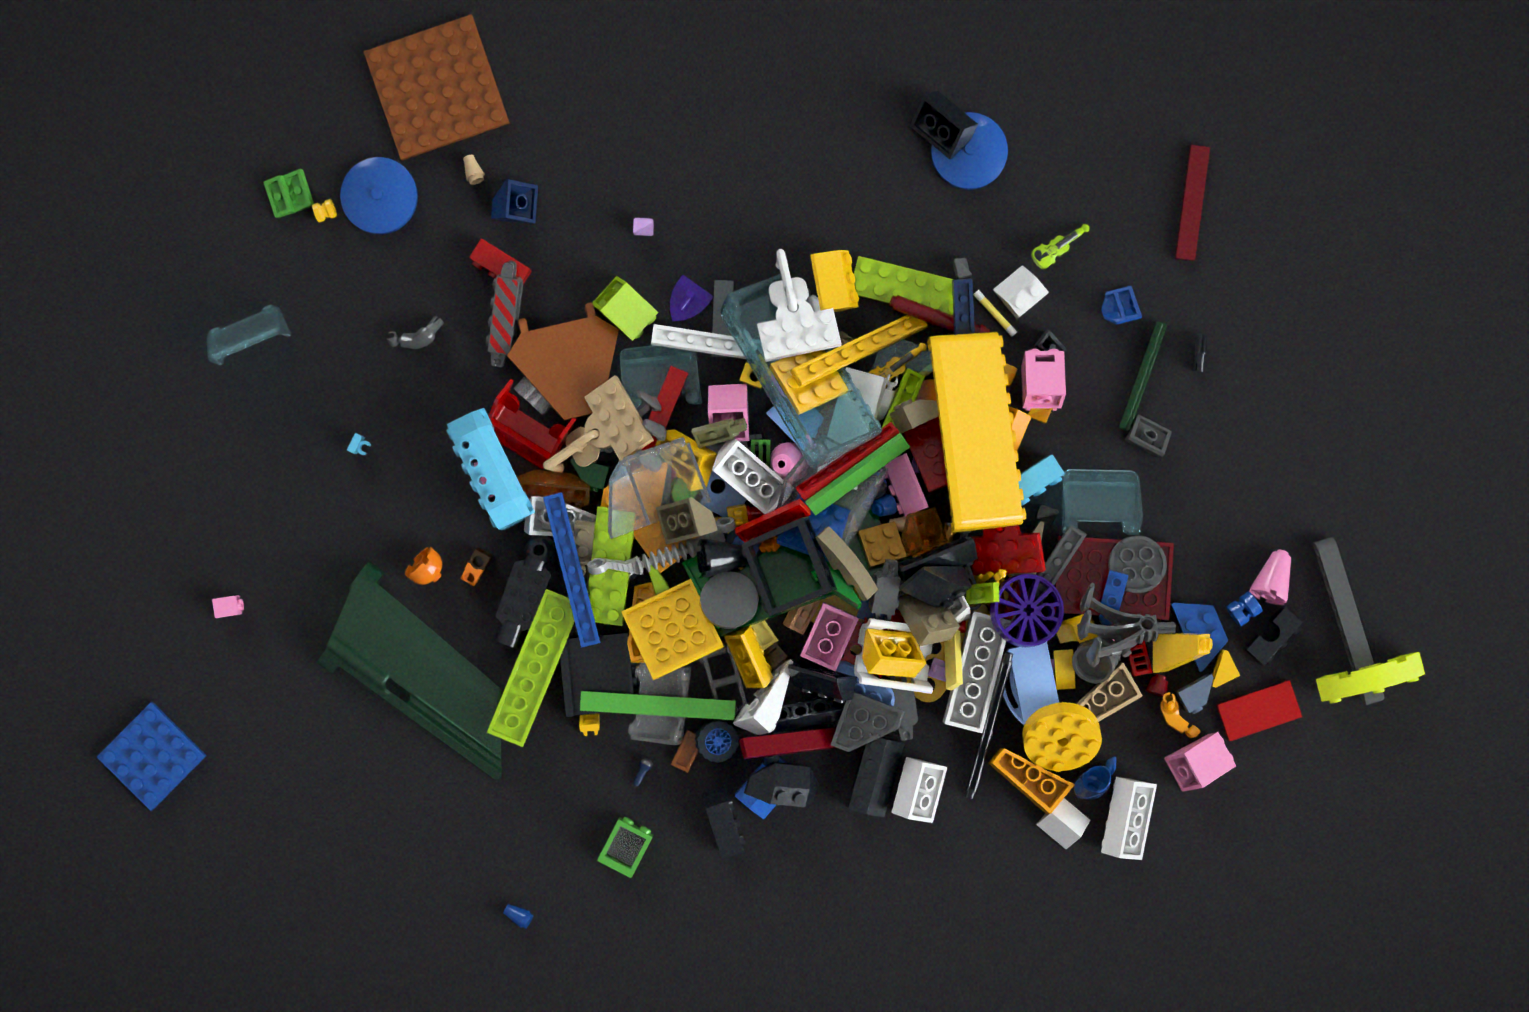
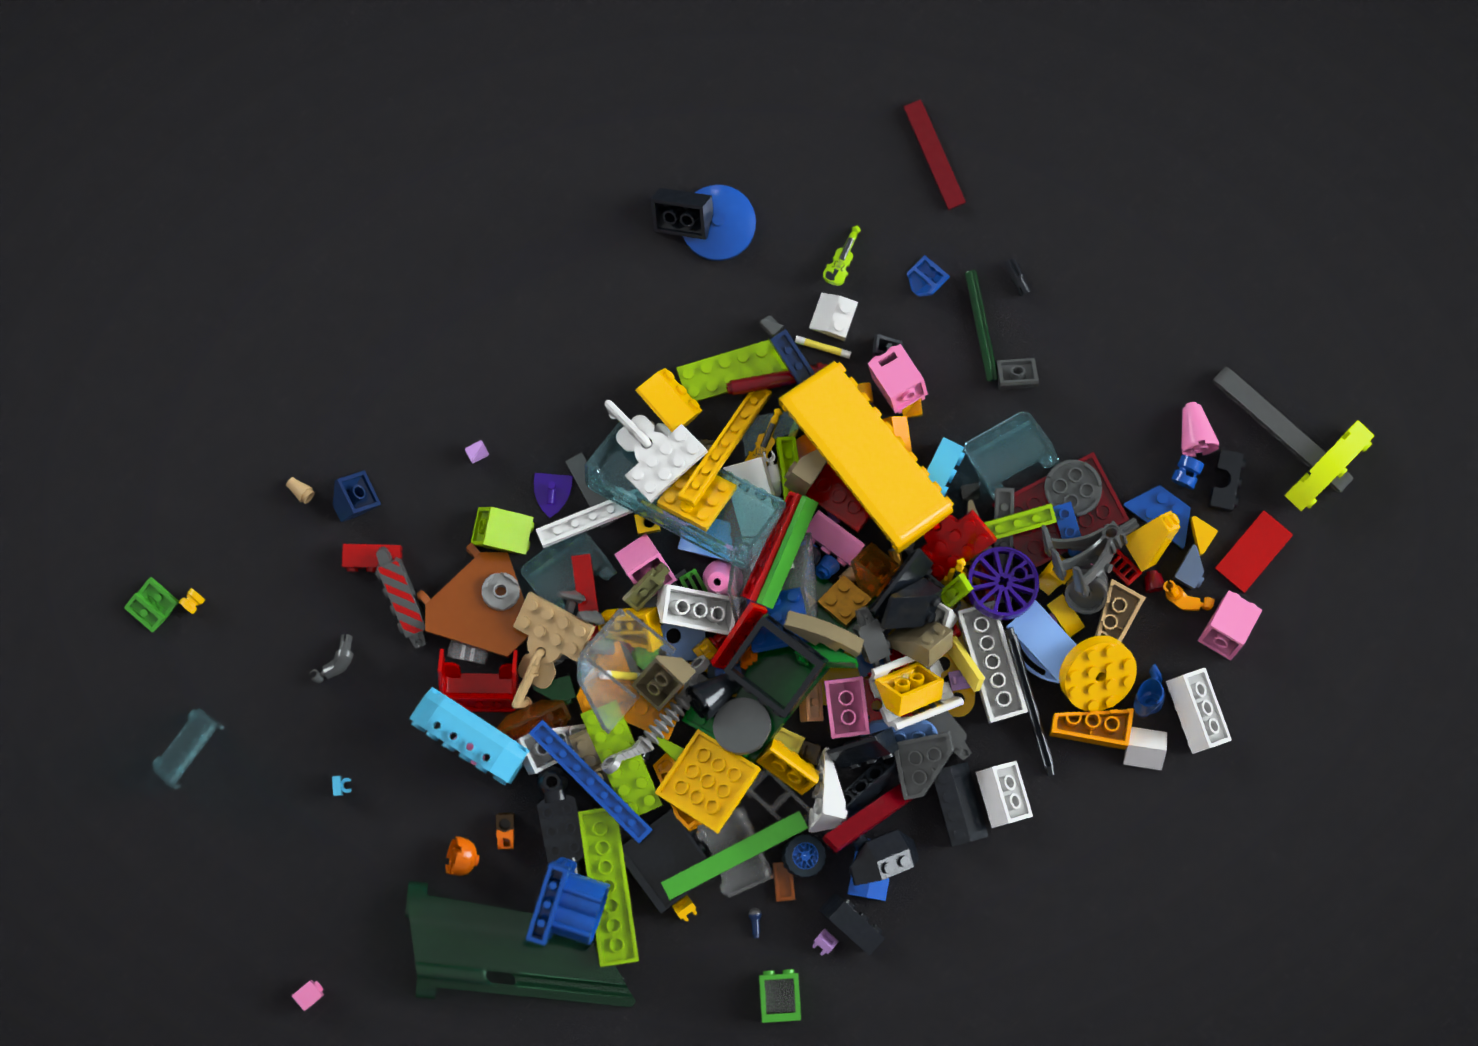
camera: 30 degrees left, 5 degrees down
blue dish [340,157,418,234] -> none
dark orange plate [363,14,510,160] -> none
none -> light grey tile [482,572,520,611]
none -> blue hose [526,857,610,946]
none -> light yellow bar [600,670,641,680]
none -> lavender tile [813,928,839,955]
none -> lime plate [984,503,1057,539]

